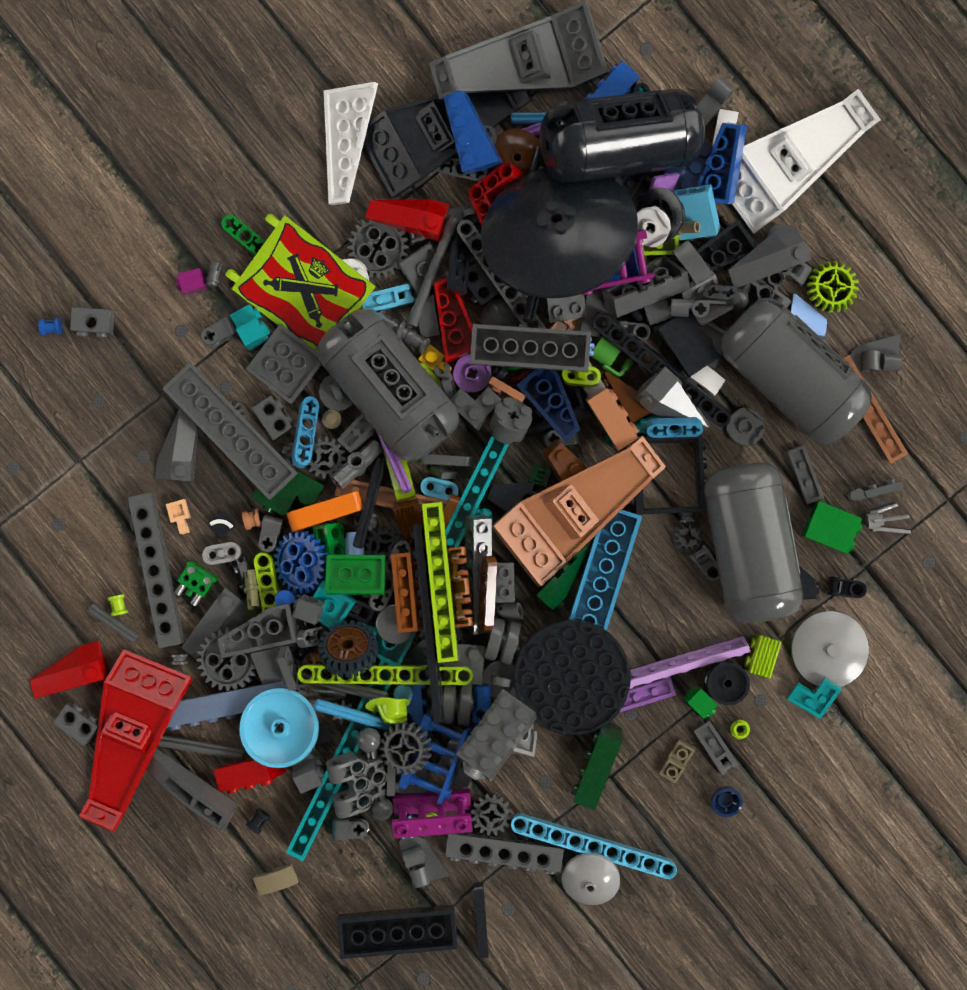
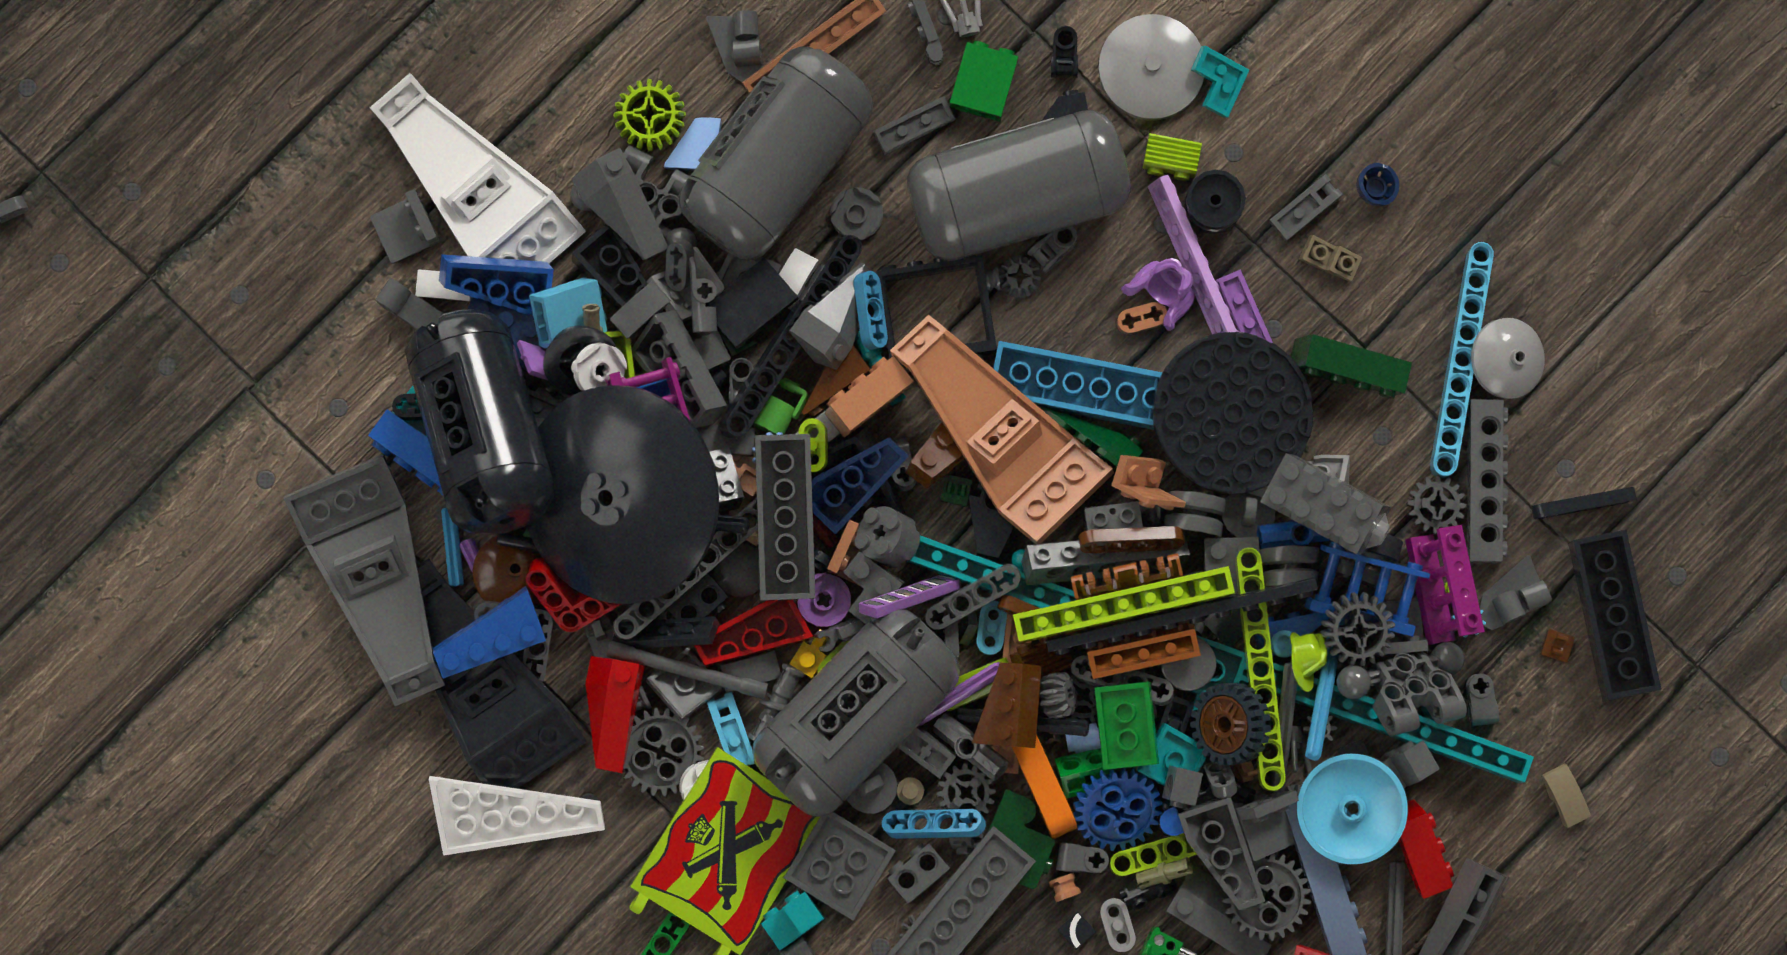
camera: 90 degrees left, 5 degrees down
black bush [246,808,271,834] -> none
green brick [682,685,718,719] -> none
lime plate [730,720,750,739] -> none
none -> dark grey bracket [370,189,440,264]
none -> medium lavender tile [859,574,960,619]
none -> dark grey beam [925,564,1021,630]
none -> reddish brown wedge [972,662,1041,748]
none -> dark grey gear [1039,672,1077,719]
none -> nougat bracket [1112,455,1186,510]
none -> nougat beam [1117,302,1167,335]
none -> medium lavender hair [1121,258,1195,331]
none -> reddish brown tile [1540,629,1575,663]

